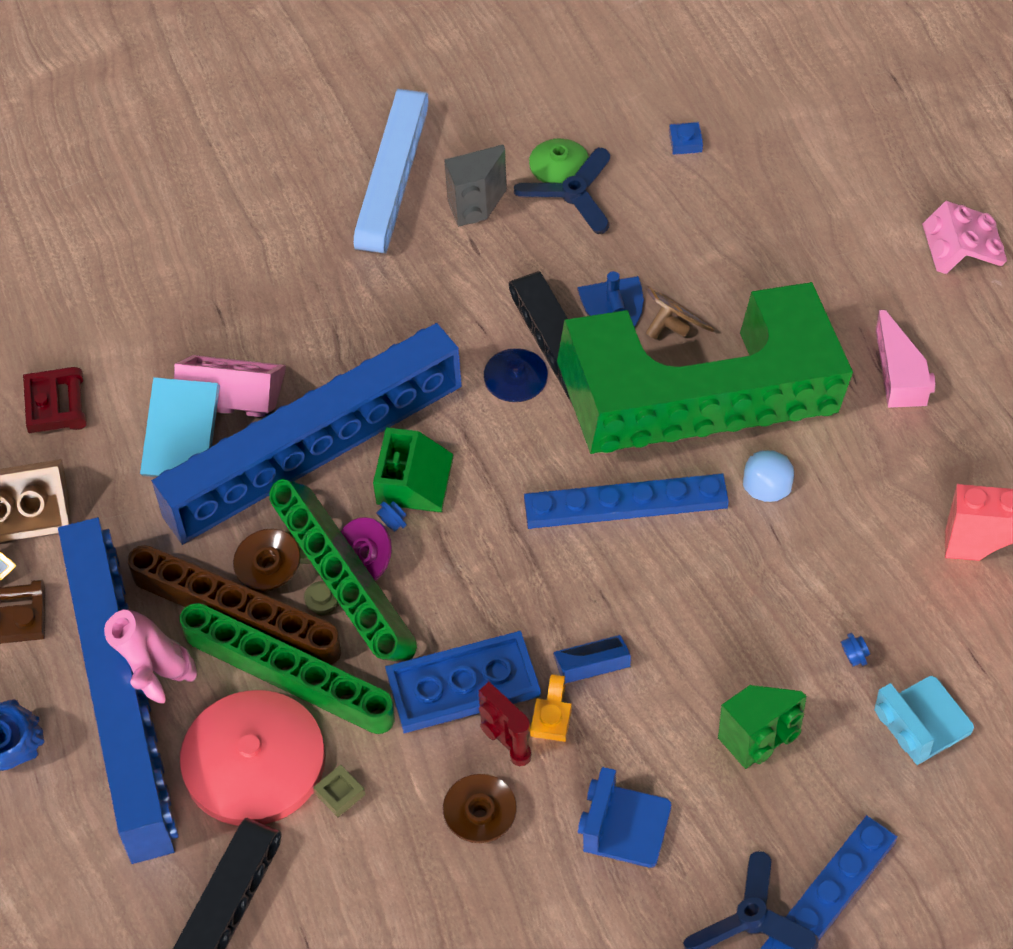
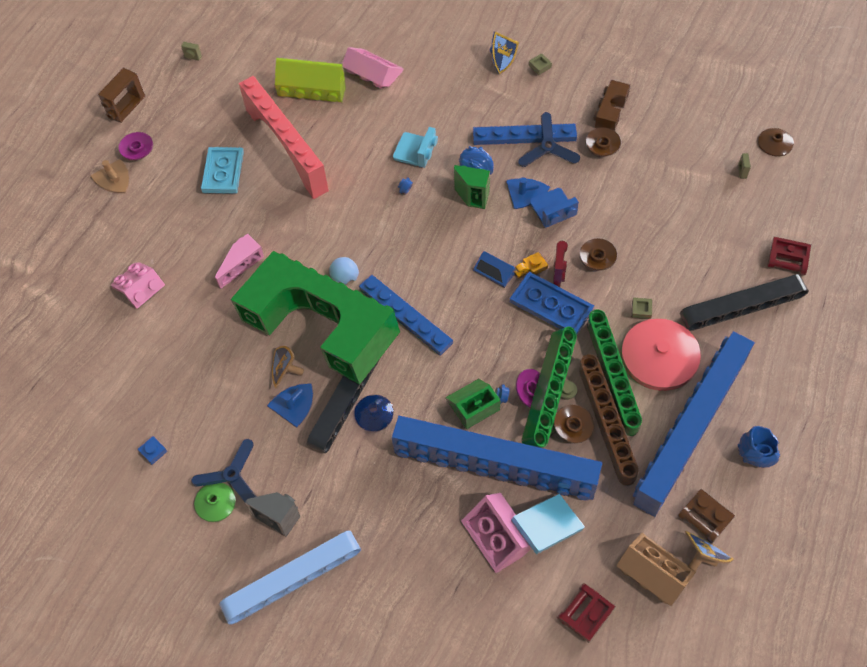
camera: 130 degrees left, 5 degrees up
bright pink piece [104,610,197,704] -> none
none -> blue hair [459,146,494,175]
none -> blue shield [506,177,550,209]

